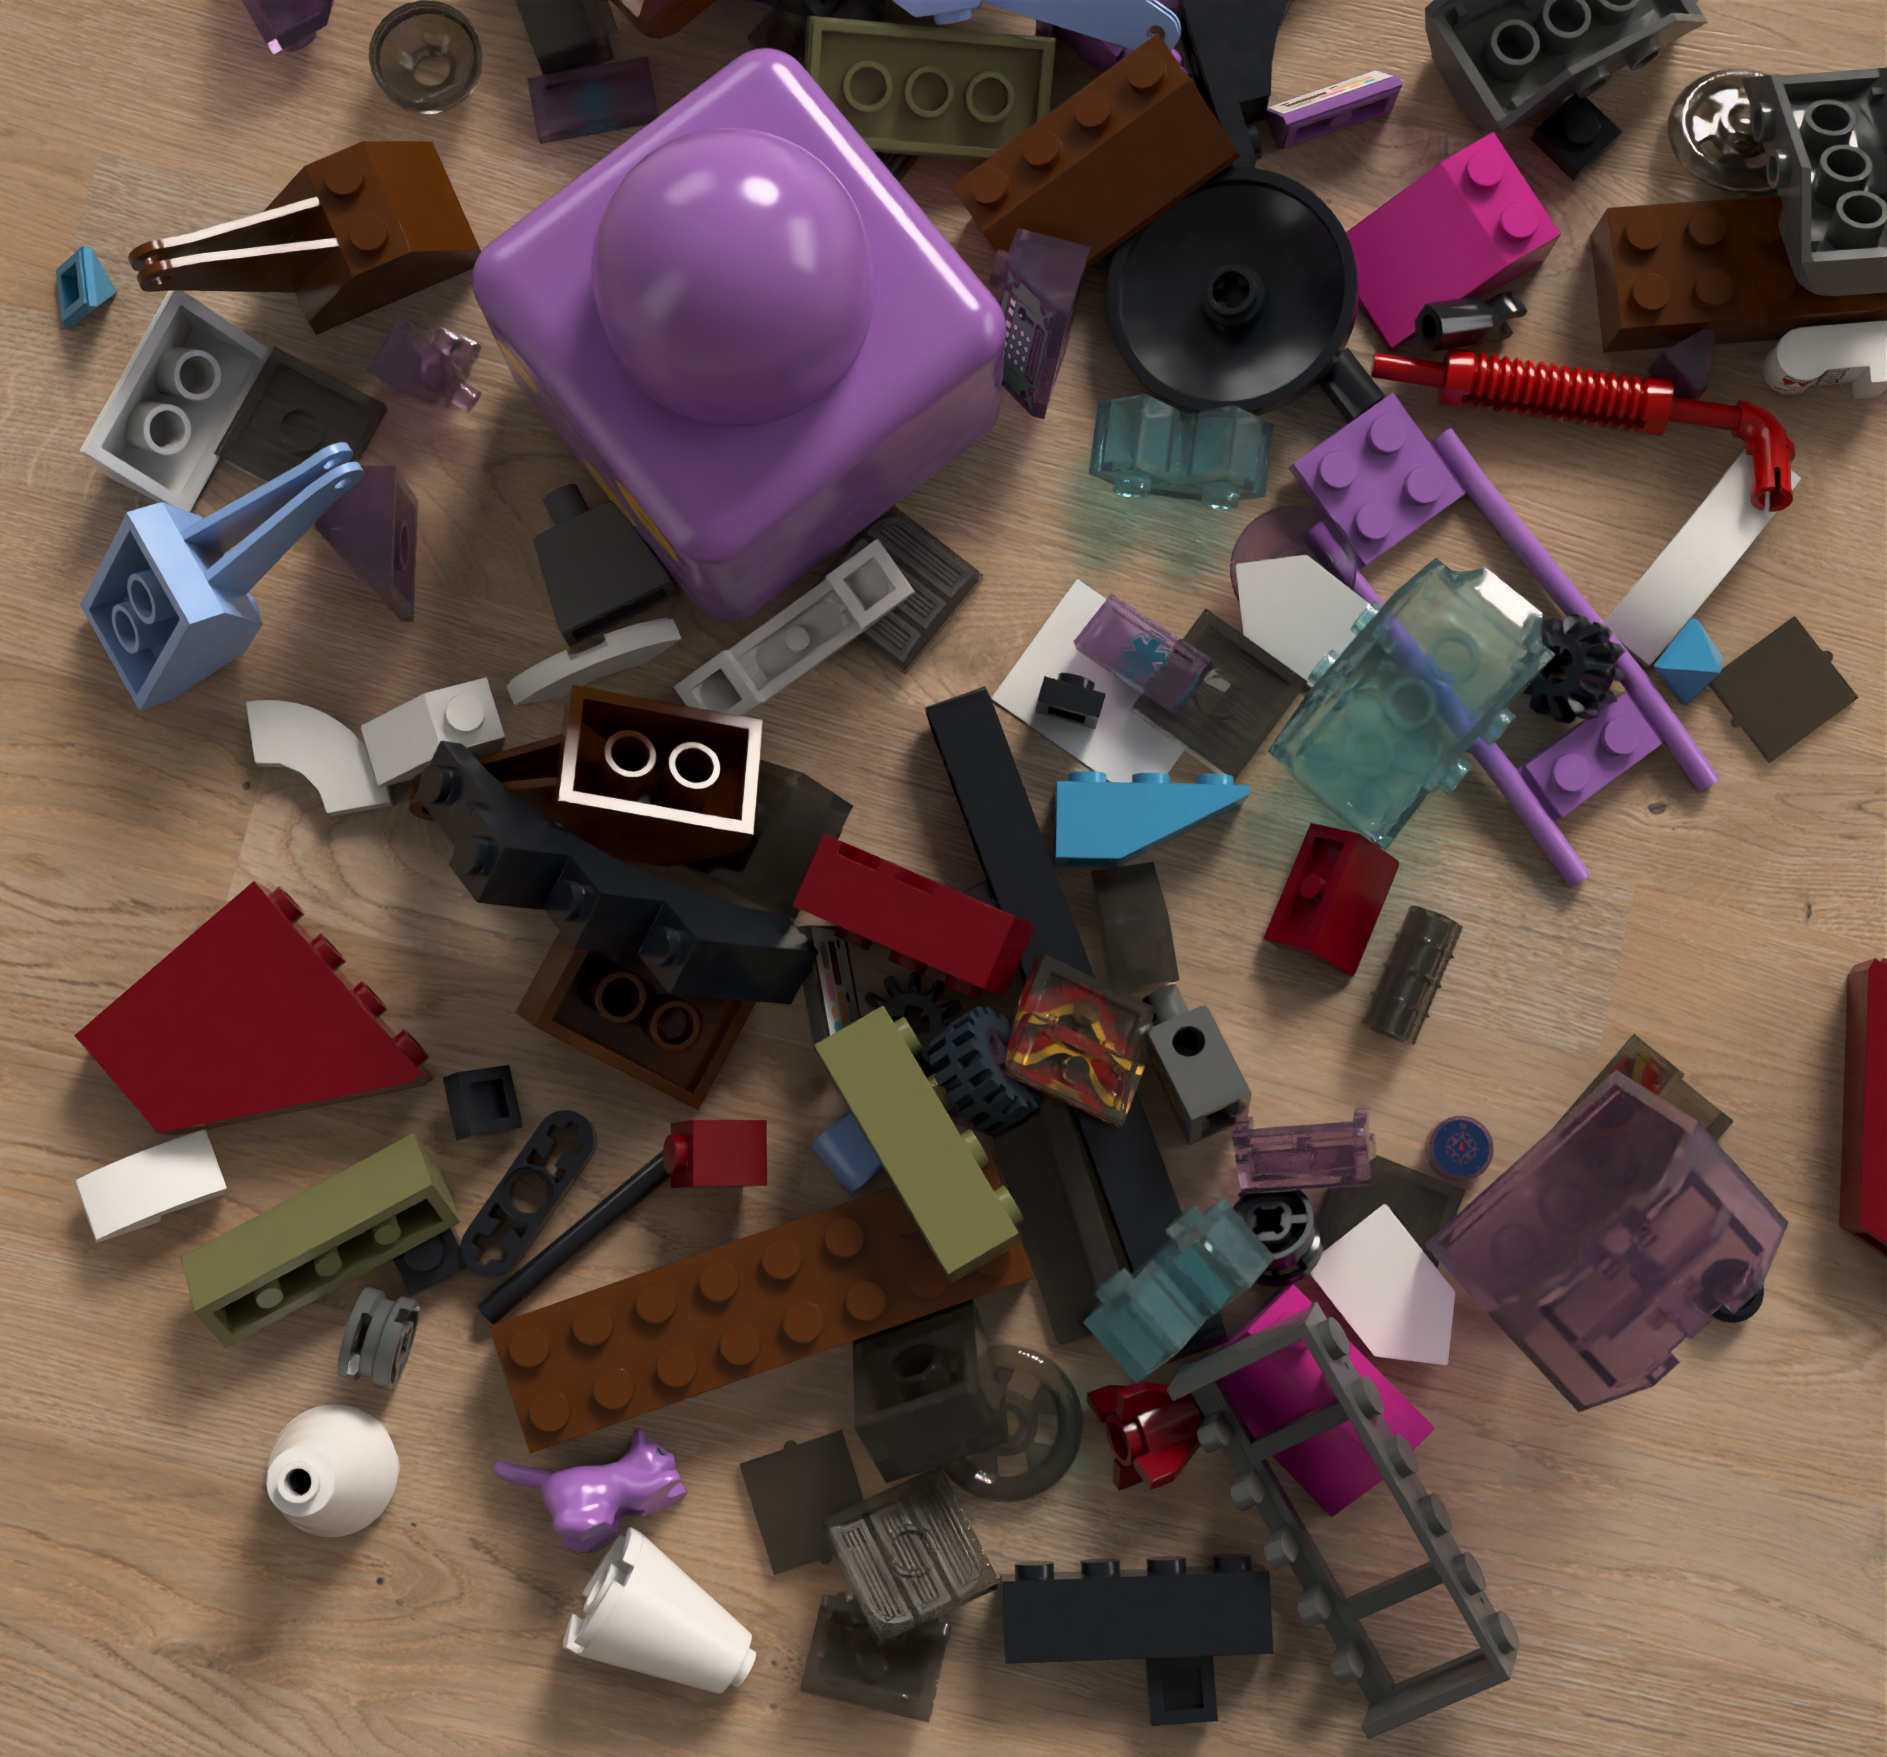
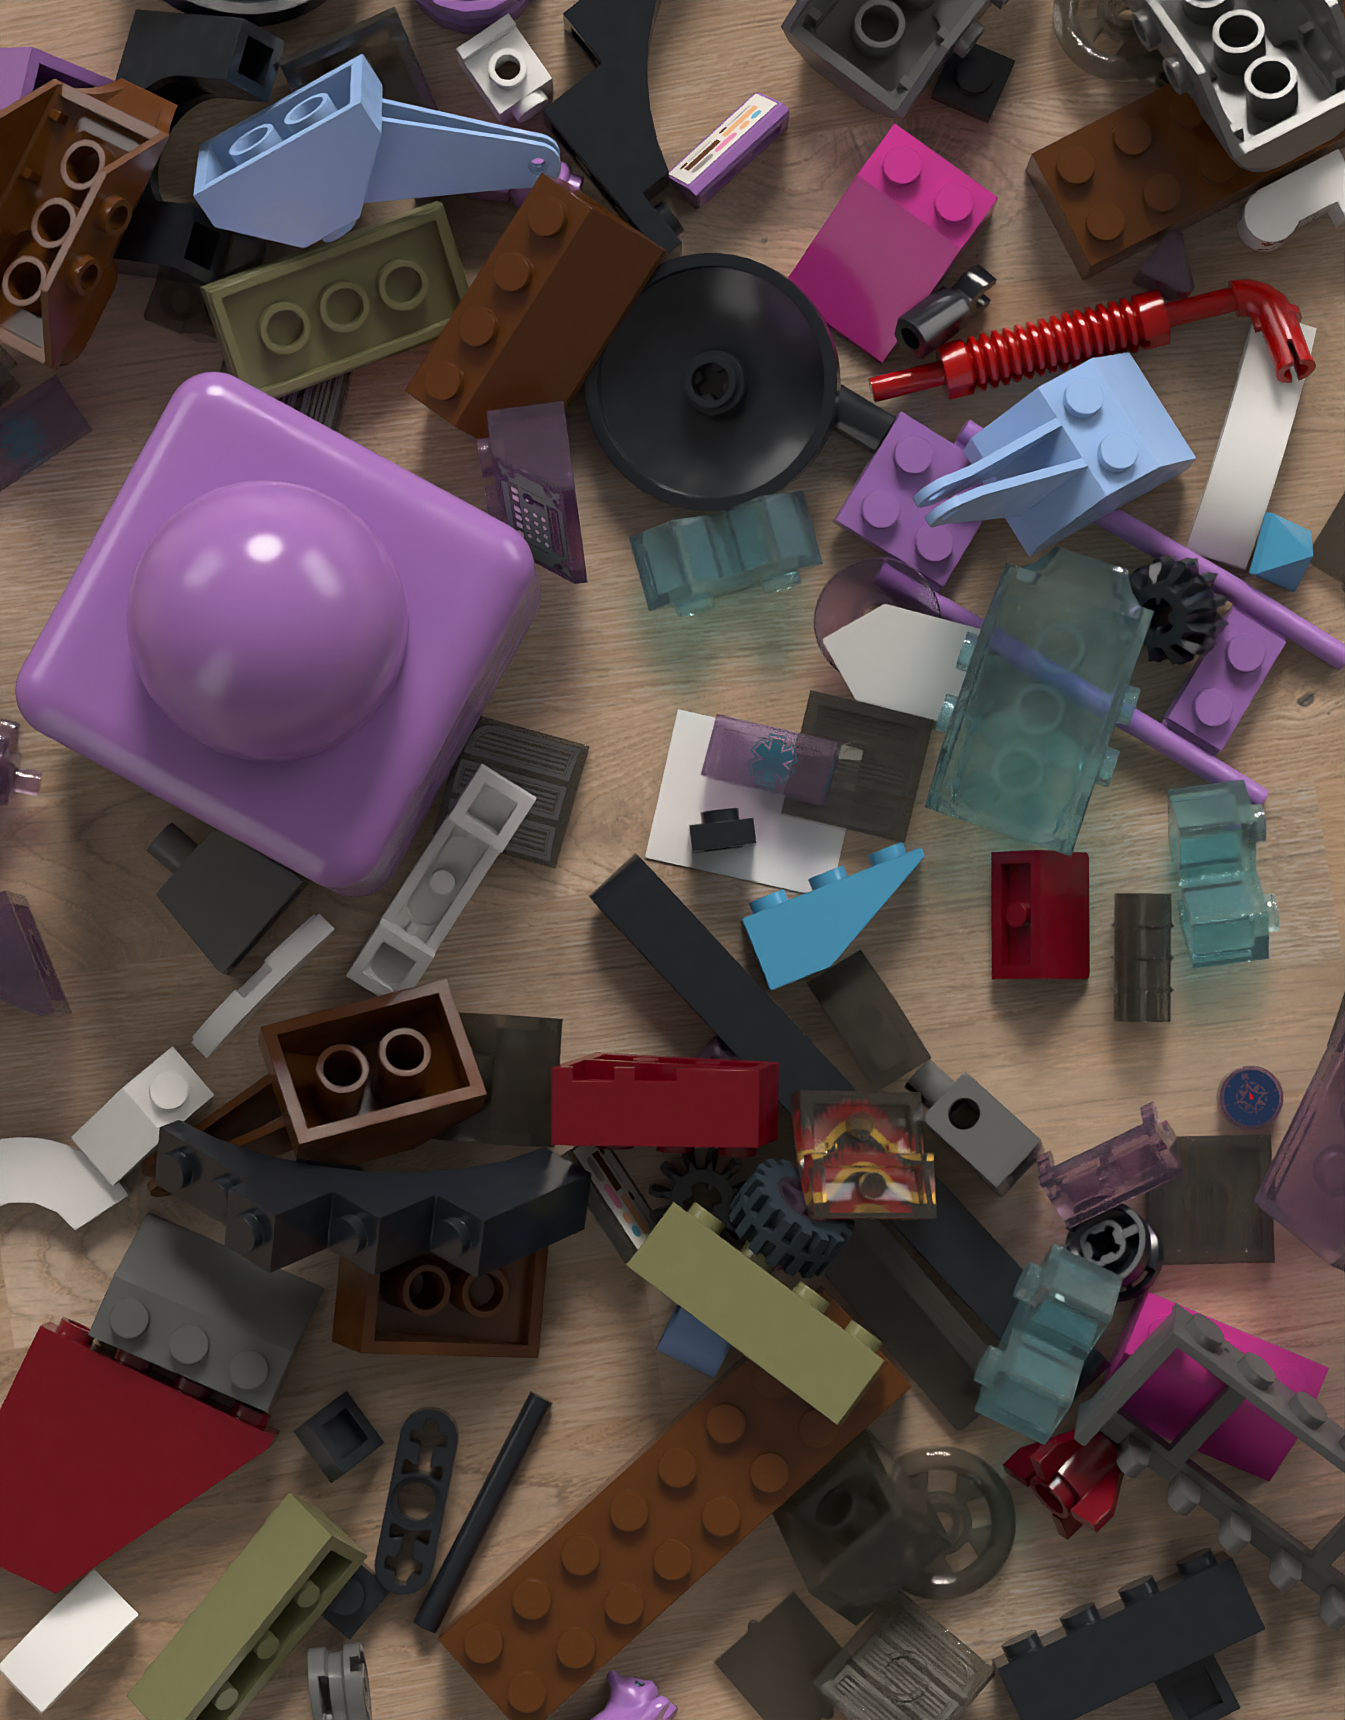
camera: 25 degrees left, 5 degrees up
dark red brick [663,1120,767,1188] -> none
white sticker [1310,1204,1455,1365] -> none
none -> dark grey slope [88,1212,324,1412]
none -> light blue slope [912,352,1196,557]
none -> clear light blue brick [1168,779,1279,969]

